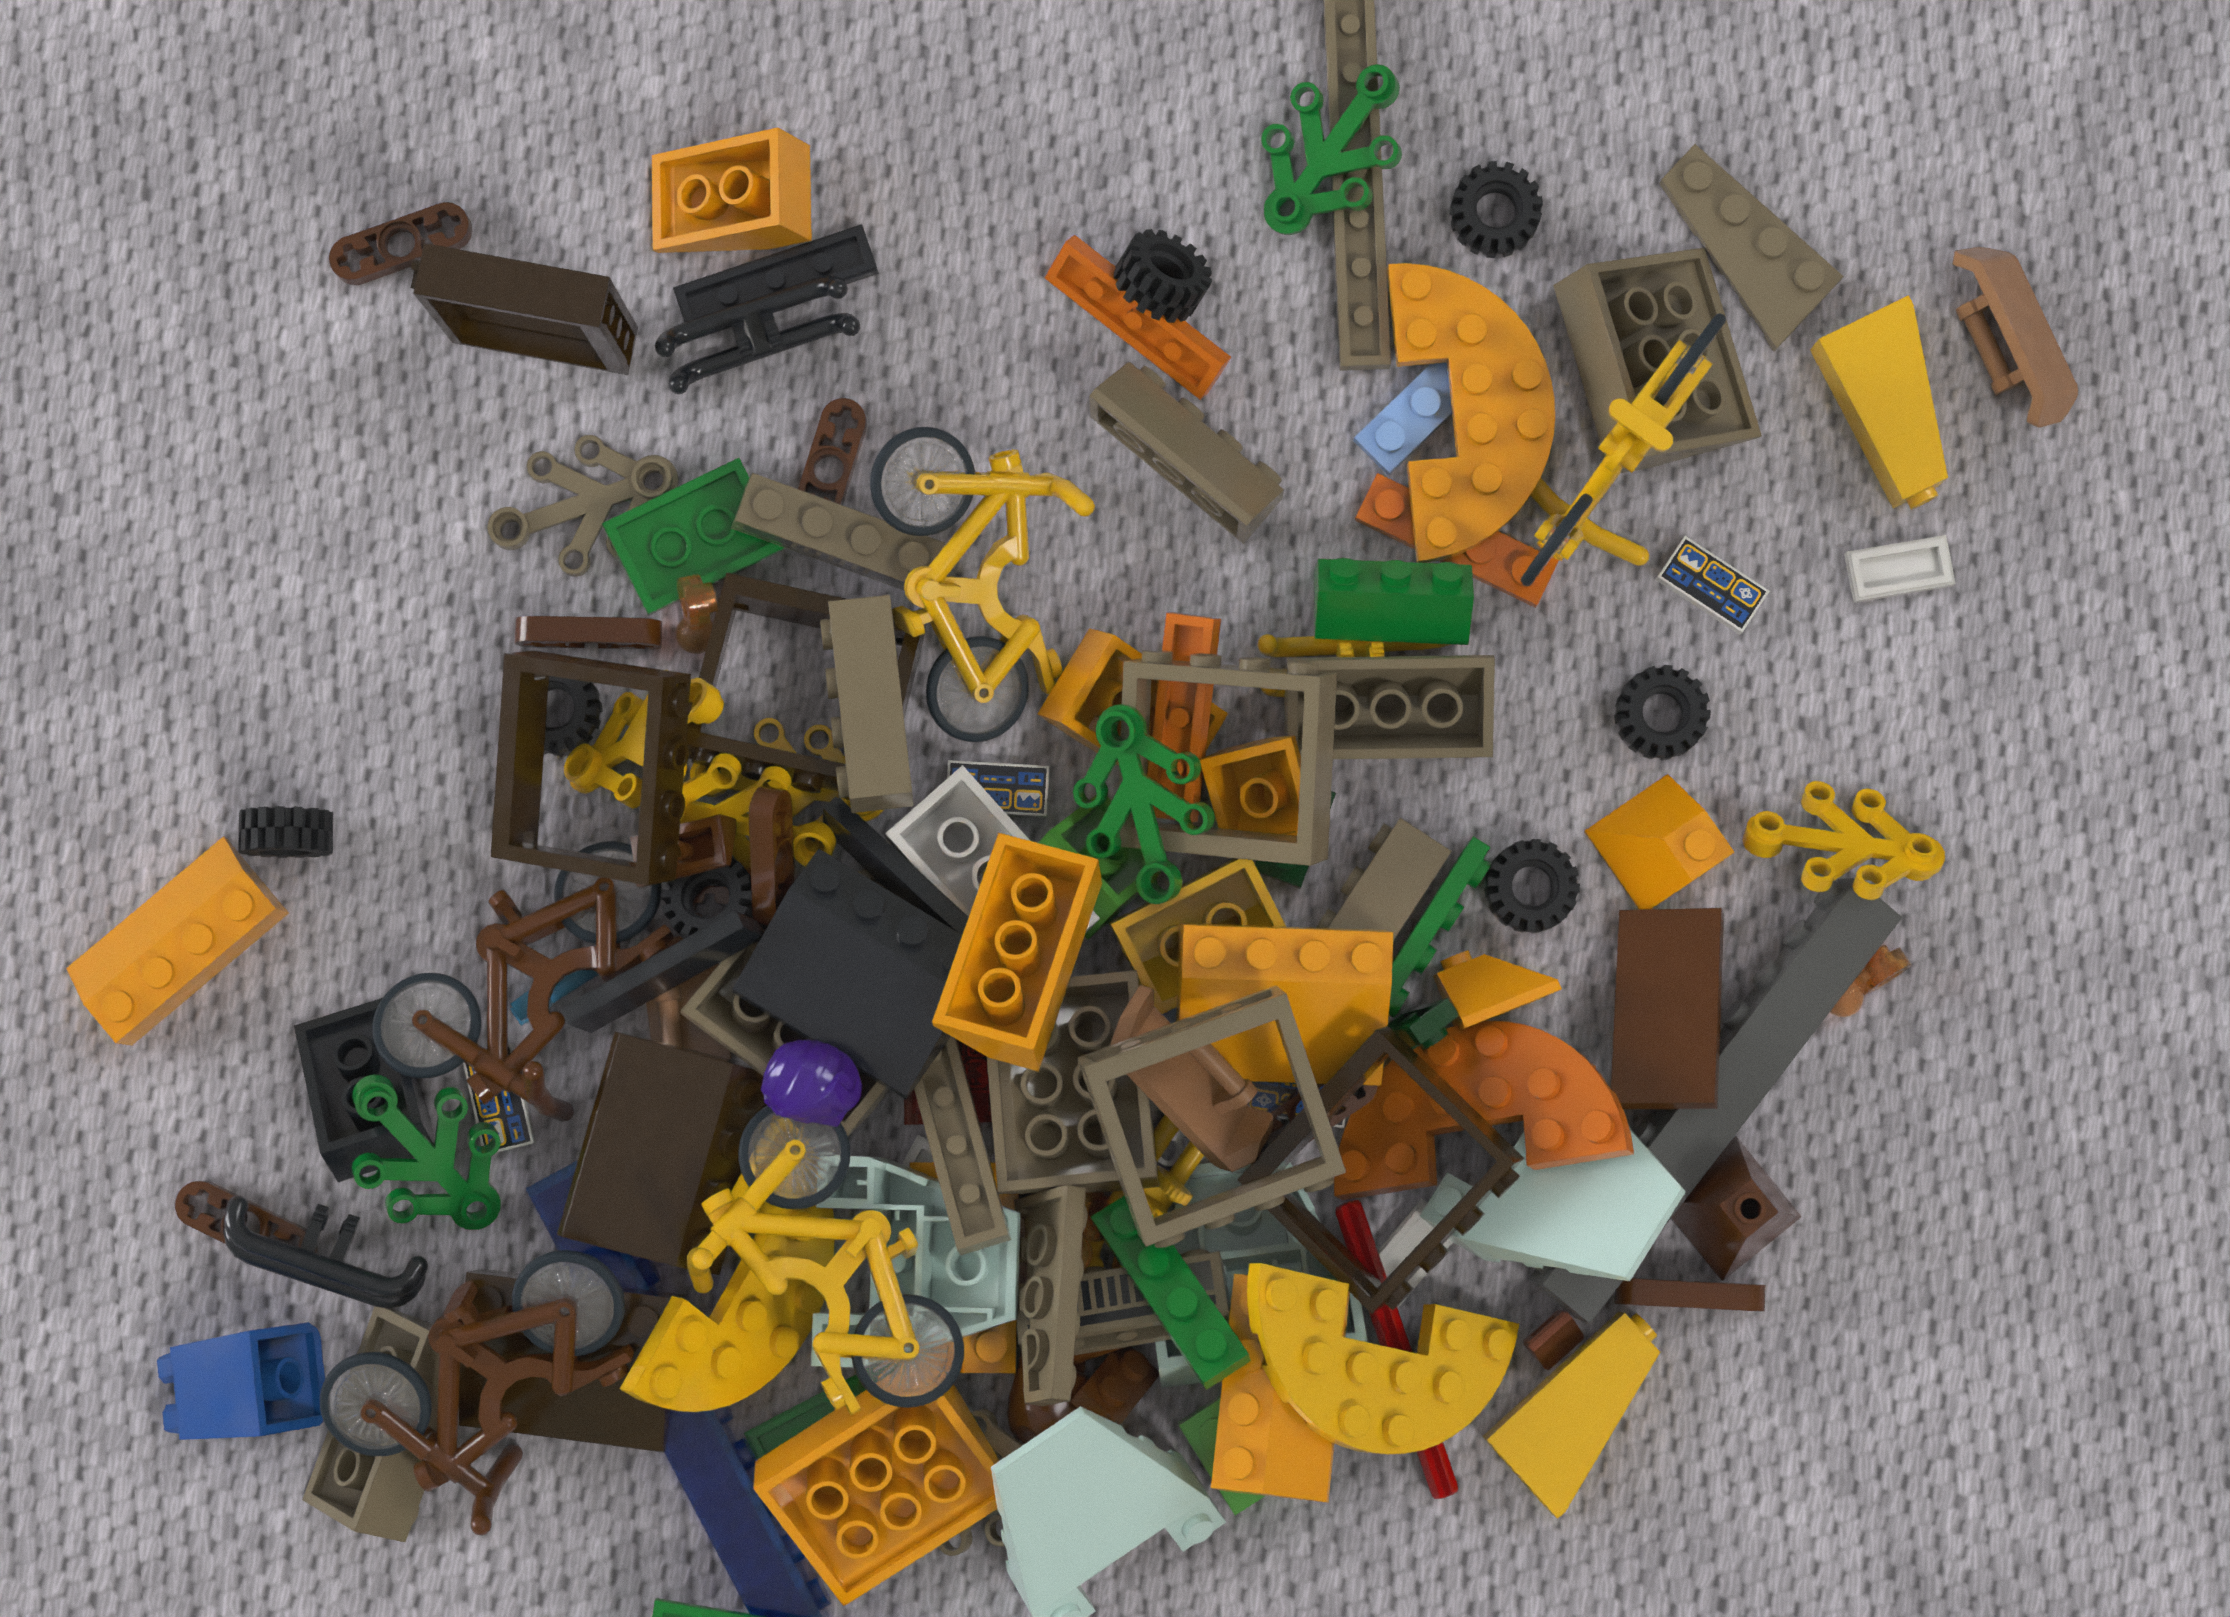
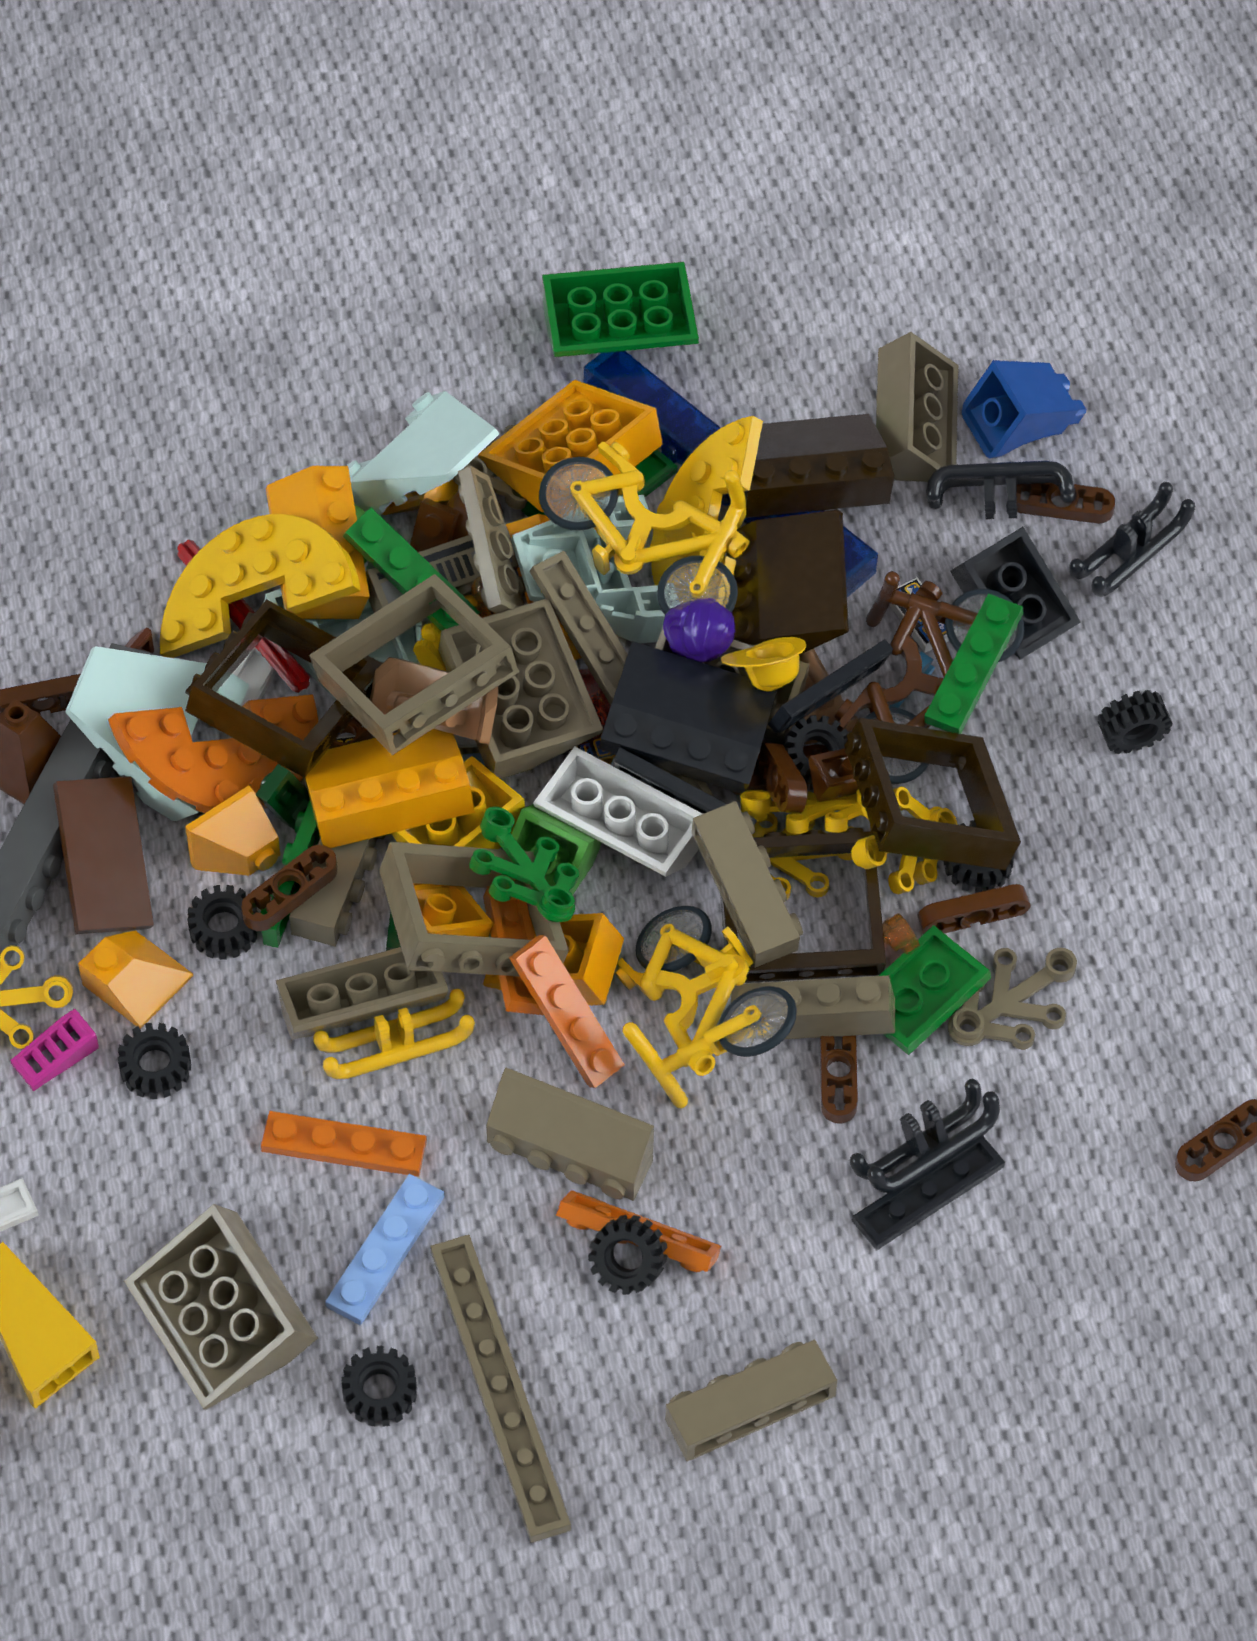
camera: 160 degrees right, 25 degrees down
light orange slope [66,836,289,1046] -> none
piece [320,1250,635,1536] -> none
green plant [352,1075,501,1230] -> none
dark brown window [410,243,638,375] -> none
light orange slope [652,127,812,253] -> none
light orange slope [932,832,1102,1072] -> none
tile [947,760,1050,818] -> none
green plant [1261,64,1402,235] -> none
green slope [1314,558,1474,645] -> none
light orange plate [1387,263,1555,563] -> none
yellow slope [1482,1311,1660,1519] -> none
yellow piece [1521,313,1726,586] -> none
tile [1655,536,1770,635] -> none
dark tan wing [1659,144,1844,352] -> none
none -> dark pink slope [10,1008,99,1091]
none -> reddish brown beam [241,845,338,931]
none -> orange plate [509,935,625,1088]
none -> dark tan brick [665,1339,838,1462]
none -> yellow piece [721,637,807,692]
none -> green plate [924,593,1023,734]
none -> black piece [1069,482,1195,597]

